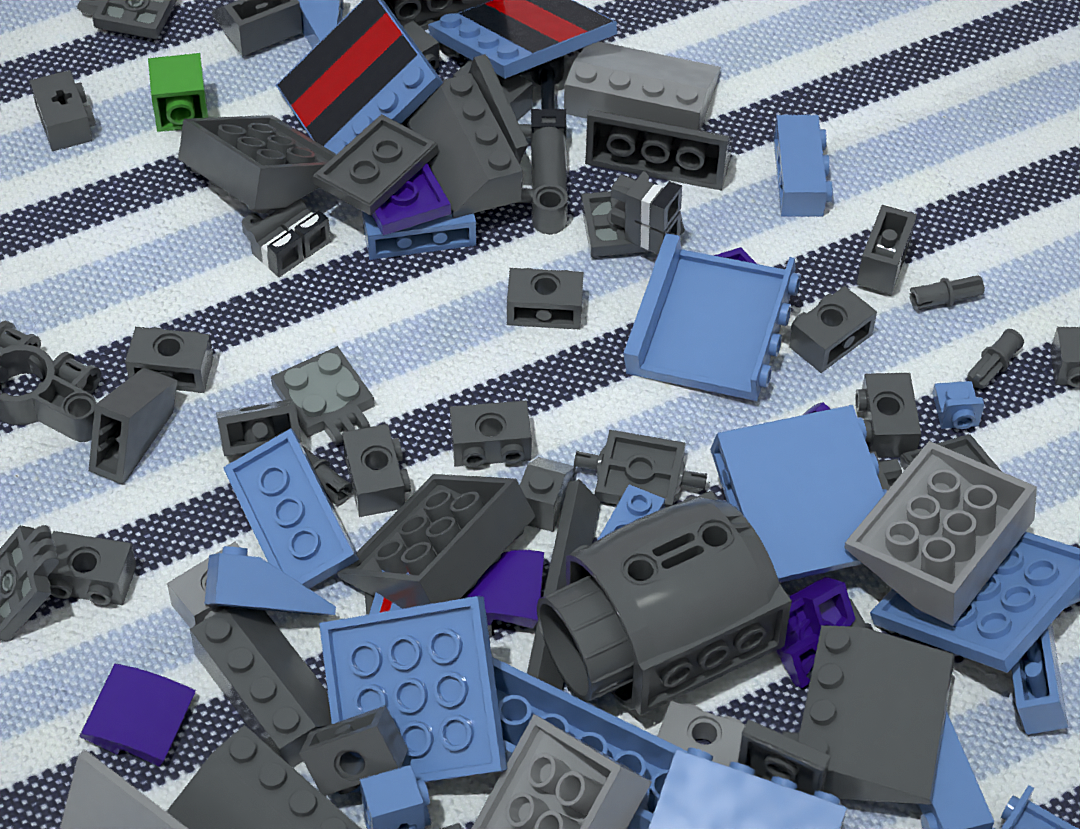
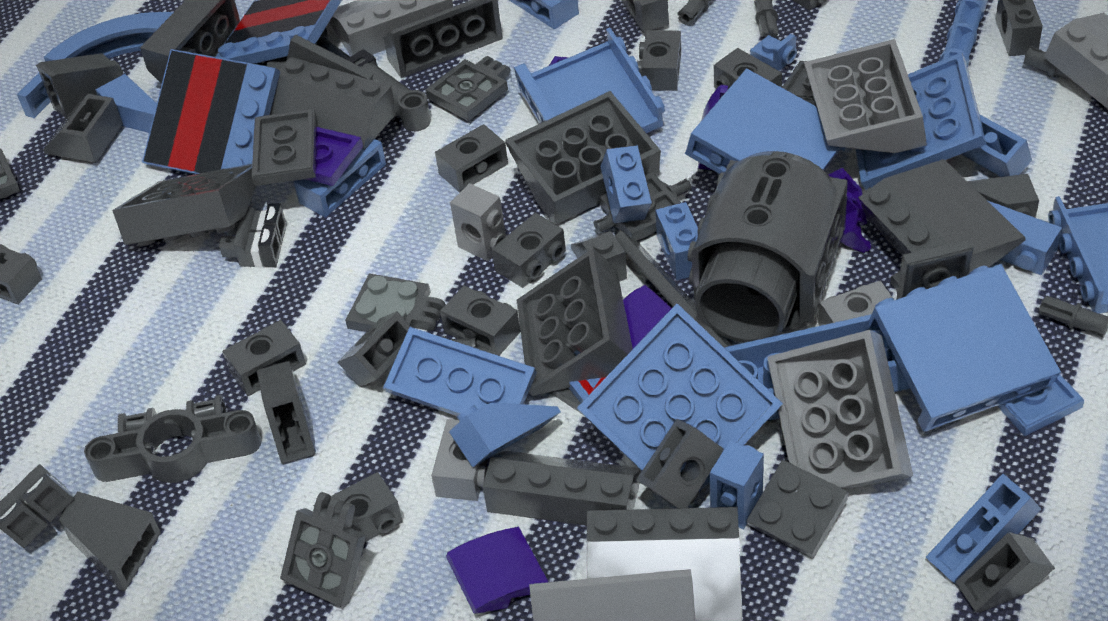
camera: 35 degrees left, 5 degrees down
bright green head [148,53,208,132] -> none
dark grey hips [611,171,682,254] -> none
none -> light grey brick [450,183,506,261]
none -> dark grey slope [505,91,661,225]
none -> medium blue brick [600,145,652,223]
none -> dark grey slope [967,174,1039,218]

